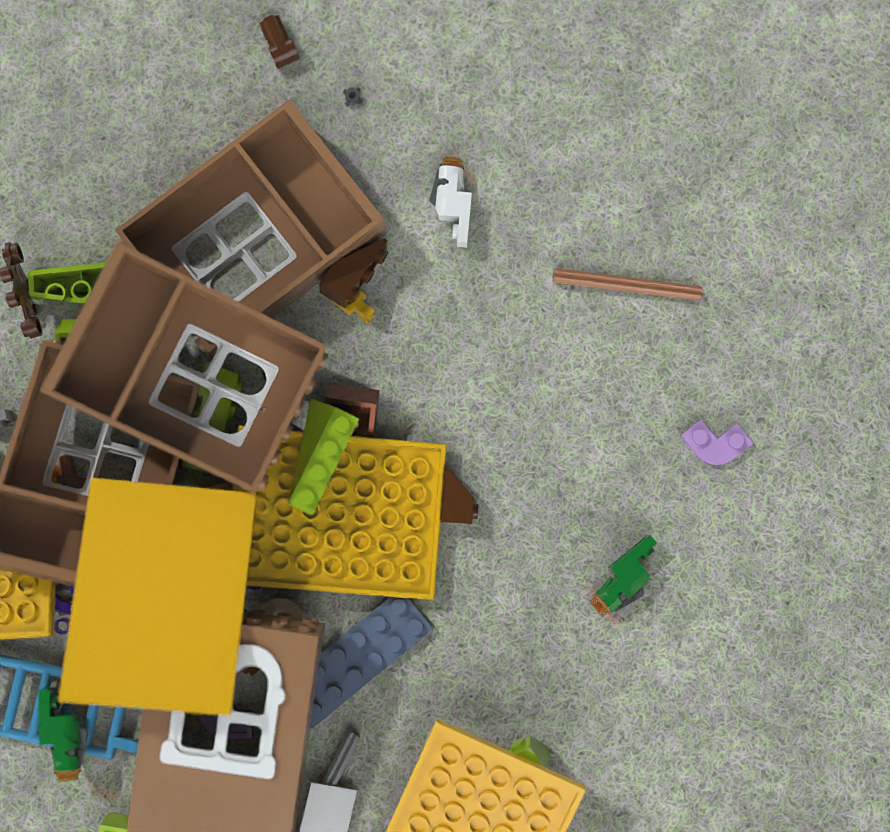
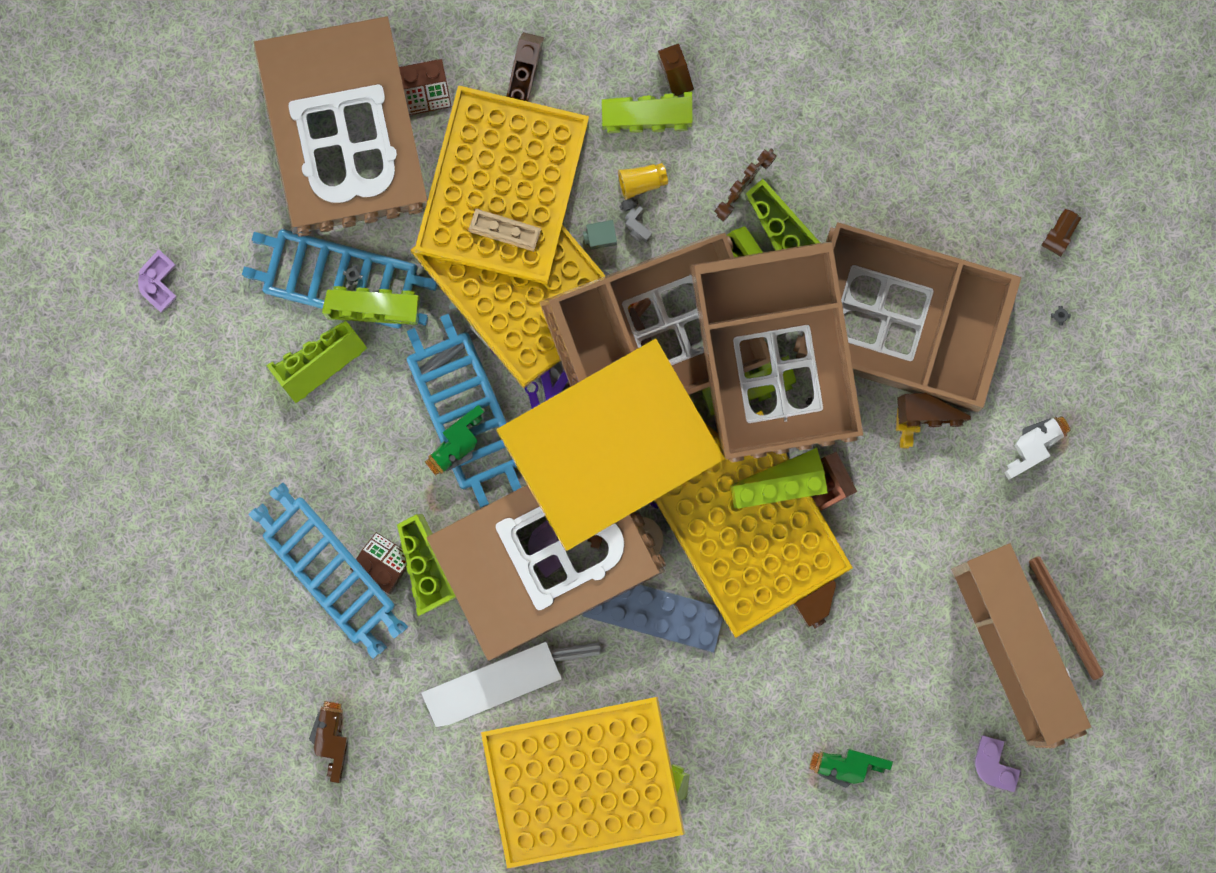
camera: 55 degrees right, 0 degrees up
none -> medium nougat panel [951,543,1091,749]

